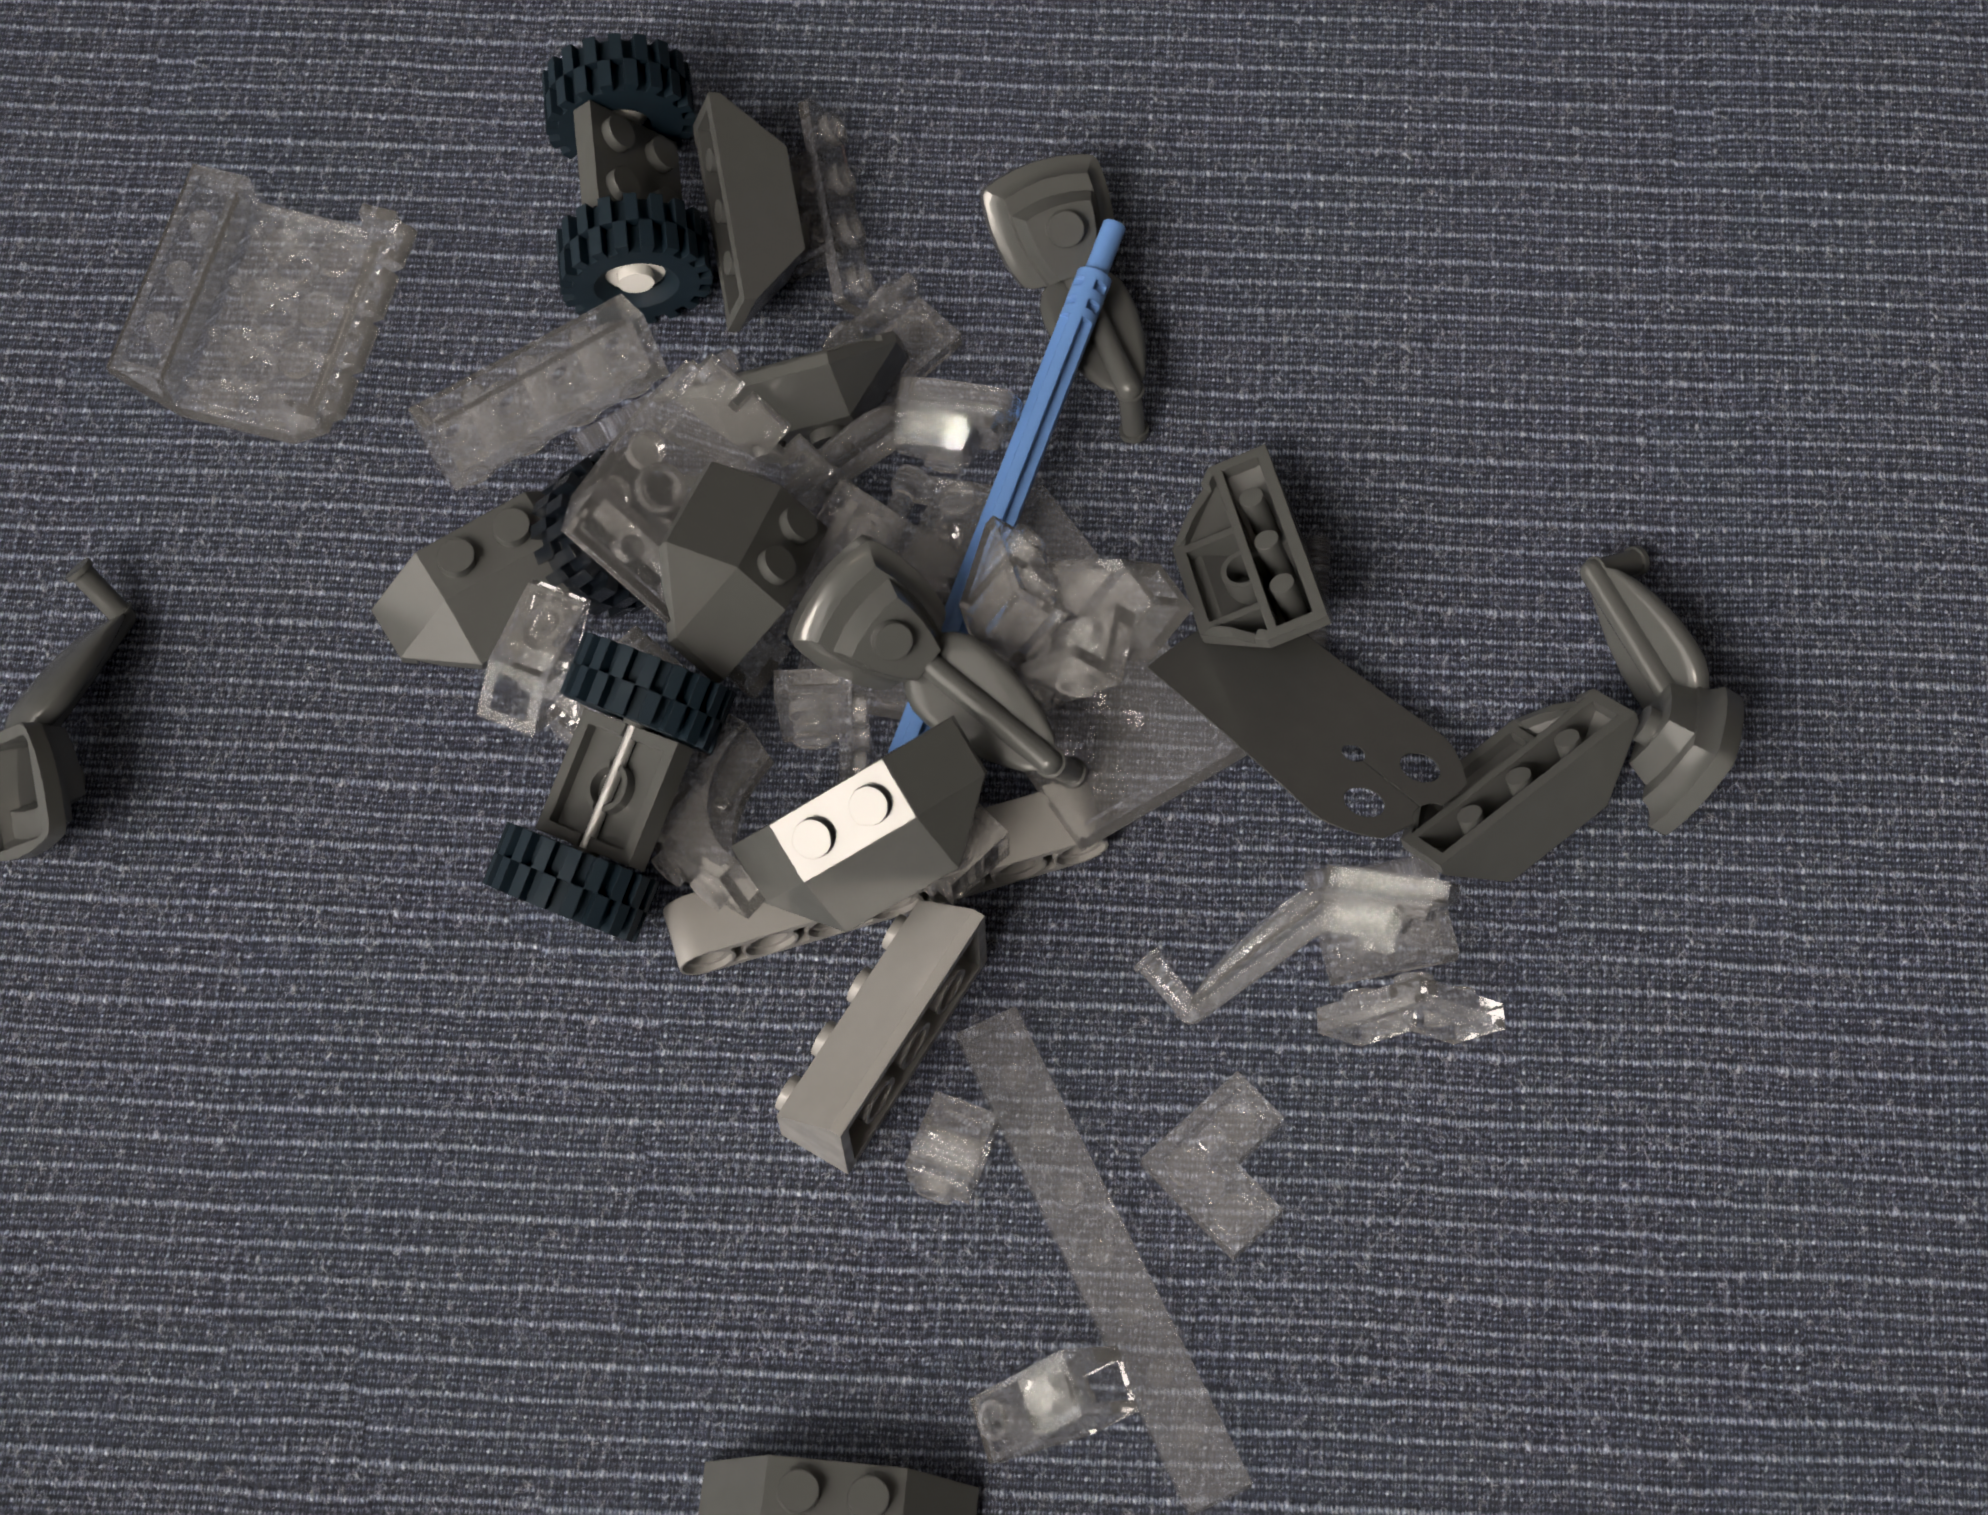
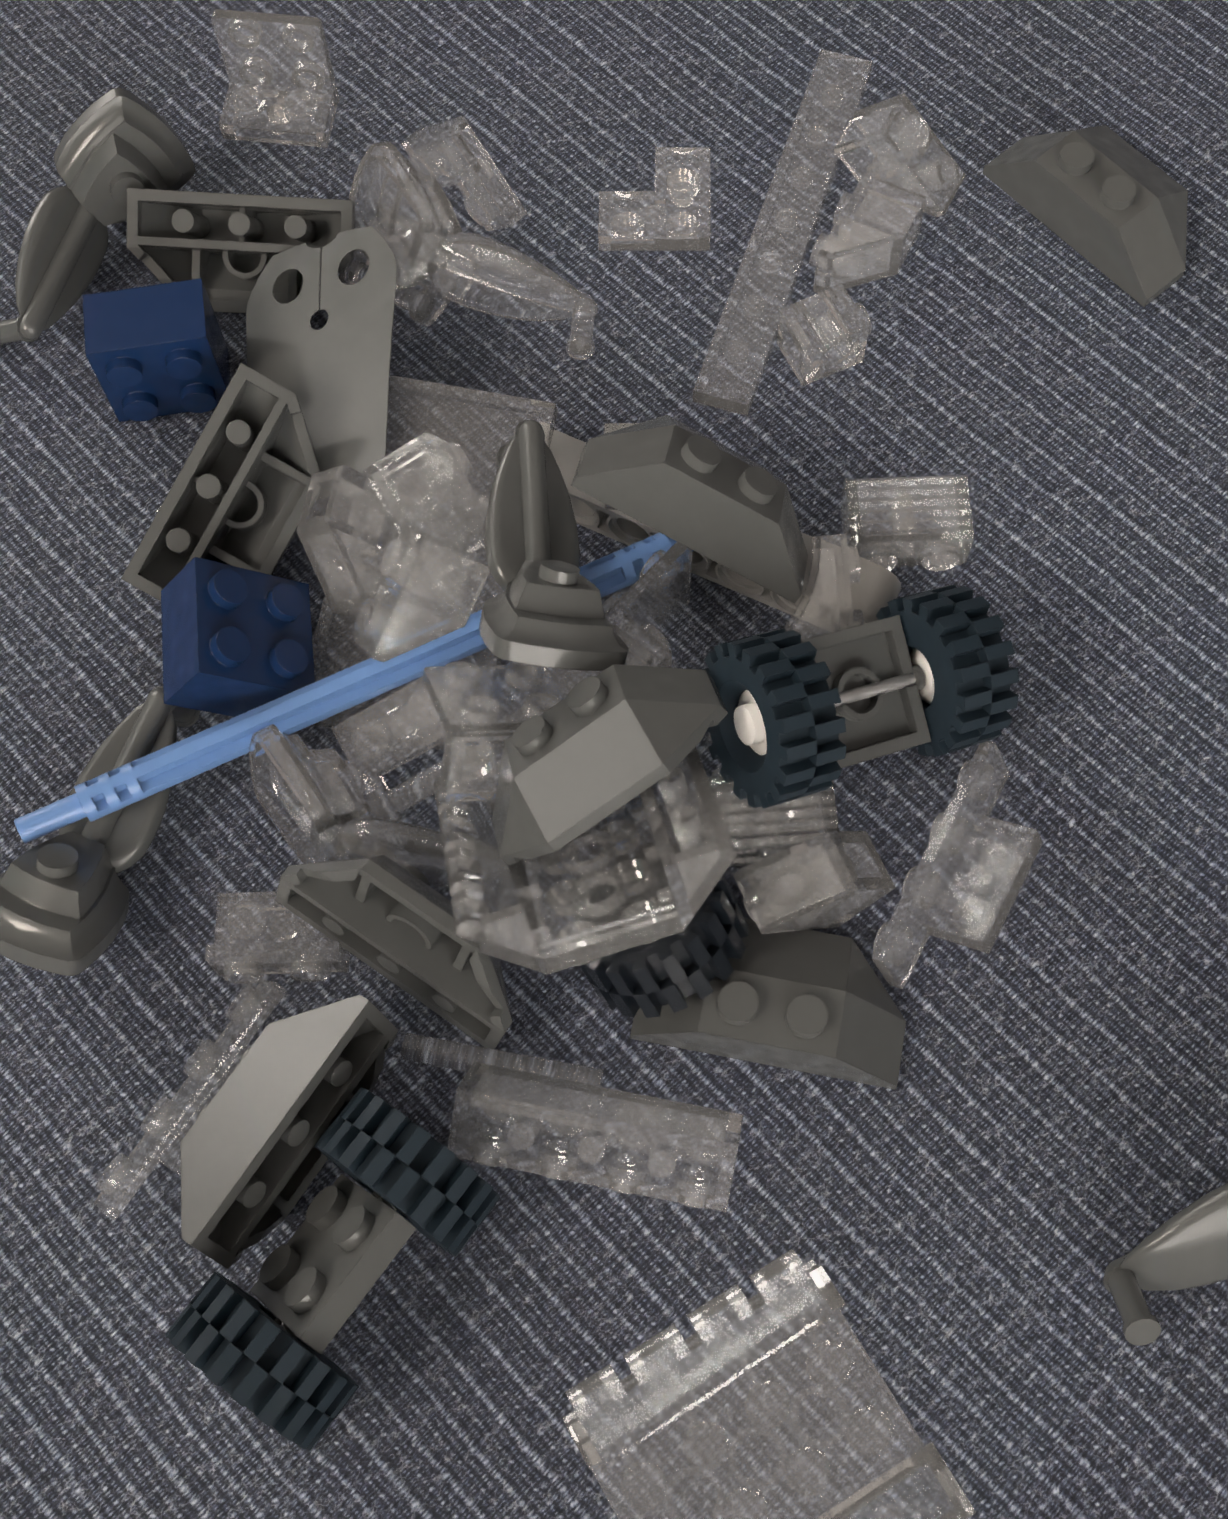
camera: 135 degrees left, 0 degrees up
light grey slope [775,900,987,1174] -> none
none -> dark blue brick [82,278,231,422]
none -> dark blue brick [161,557,315,717]
none -> clear bracket [211,9,339,148]
none -> clear slope [809,173,927,295]
none -> clear brick [840,475,974,571]
none -> clear bracket [872,741,1043,989]

